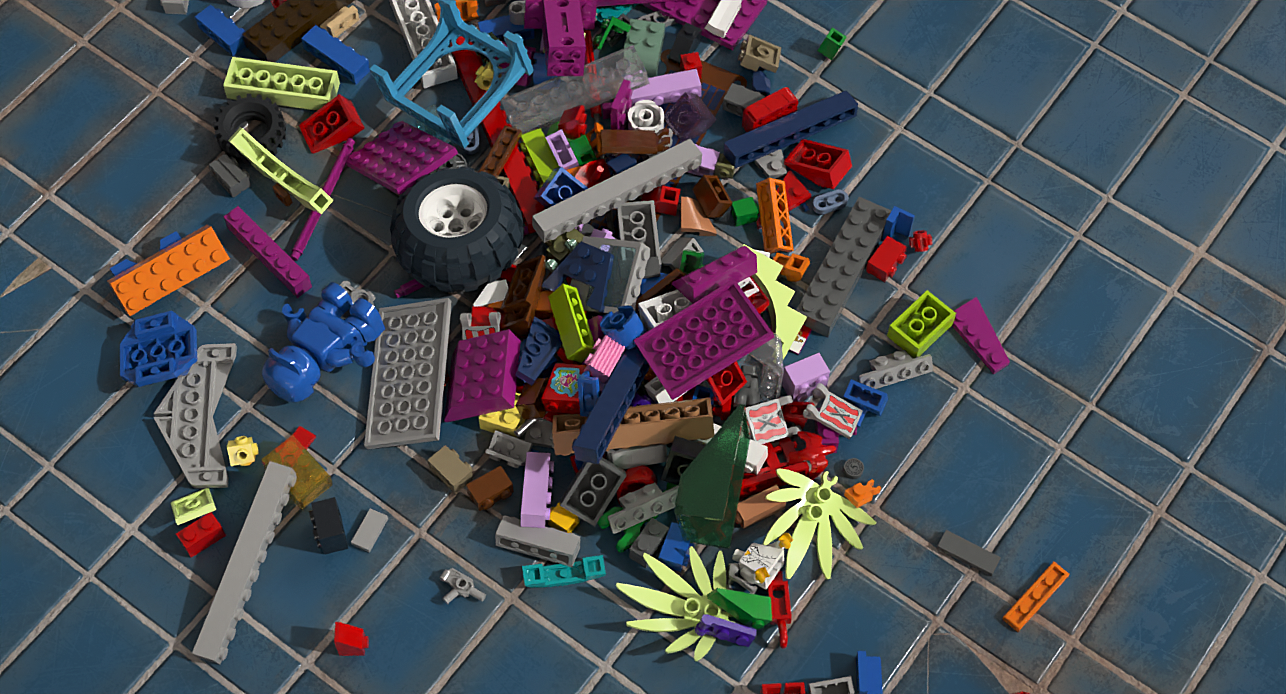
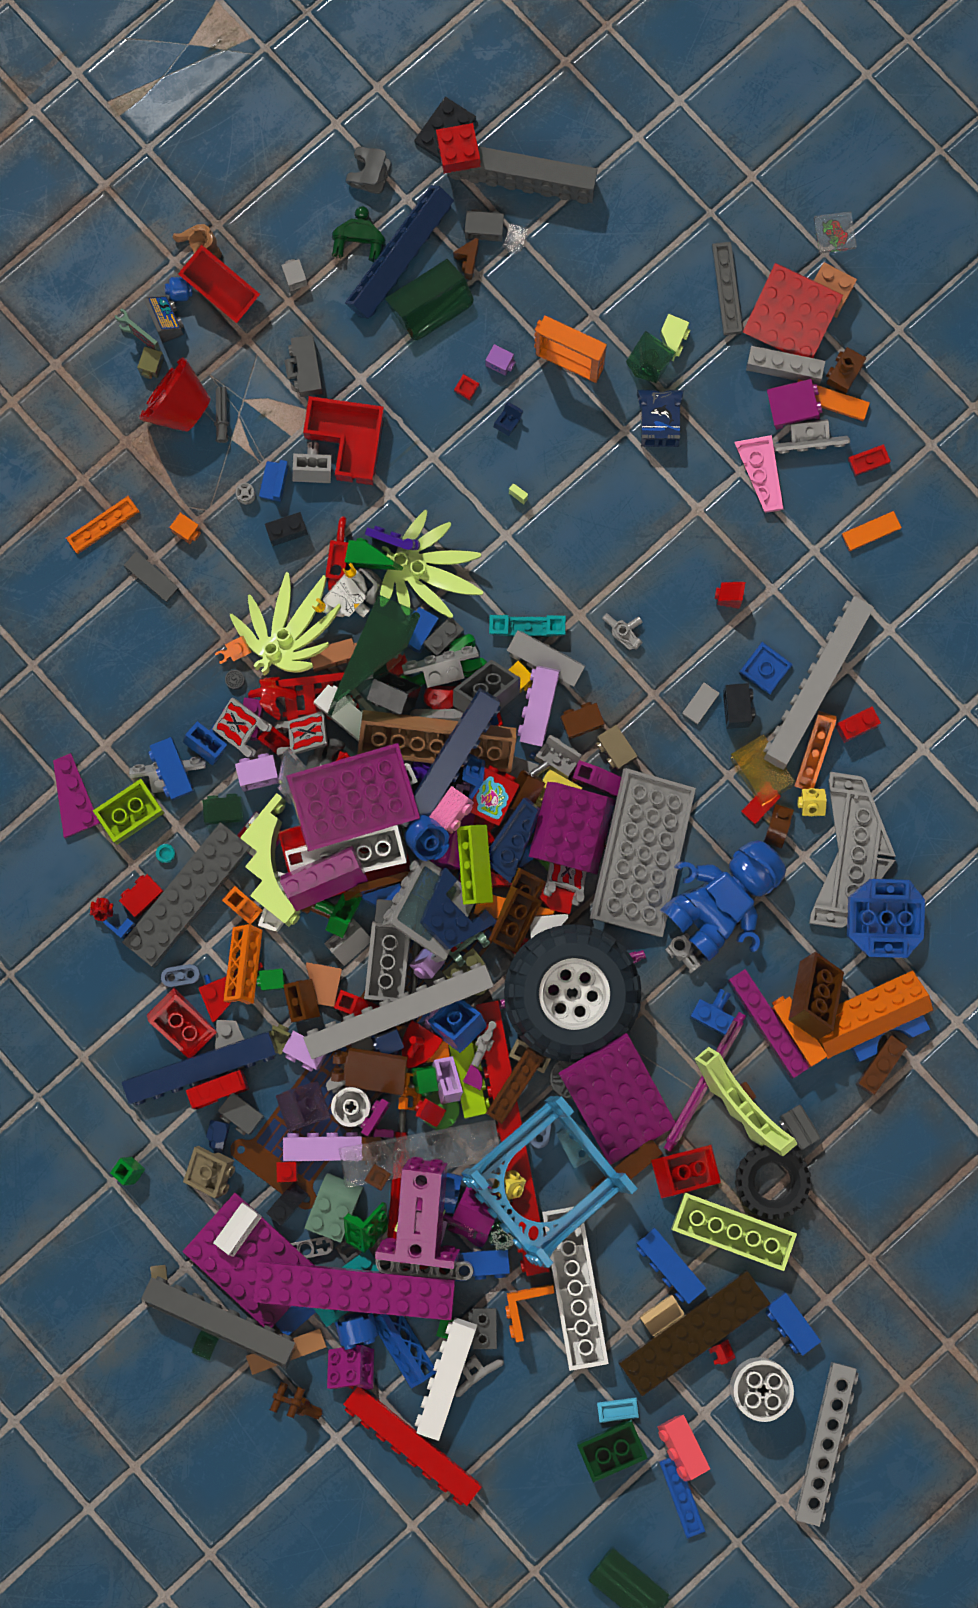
camera: 165 degrees left, 20 degrees up
yellowish green tile [171,488,216,525] -> none
none -> blue brick [148,737,195,800]
none -> teal tile [156,844,176,864]
none -> orange brick [169,512,201,544]
none -> clear green brick [202,794,244,825]
none -> light grey wheel [235,483,256,505]
none -> black brick [265,512,308,546]
none -> reddish brown tile [364,1164,391,1191]
none -> magenta tile [463,1064,482,1090]
none -> light grey piece [471,1021,497,1067]
none -> magenta slope [572,760,622,797]
none -> reddish brown tile [590,1139,663,1190]
none -> blue brick [689,989,735,1036]
none -> blue tile [739,642,793,695]
none -> reddish brown brick [764,804,794,849]
none -> orange window [771,996,828,1067]
none -> reddish brown brick [788,952,844,1040]
none -> orange slope [794,711,836,789]
none -> reddish brown brick [856,1035,907,1095]

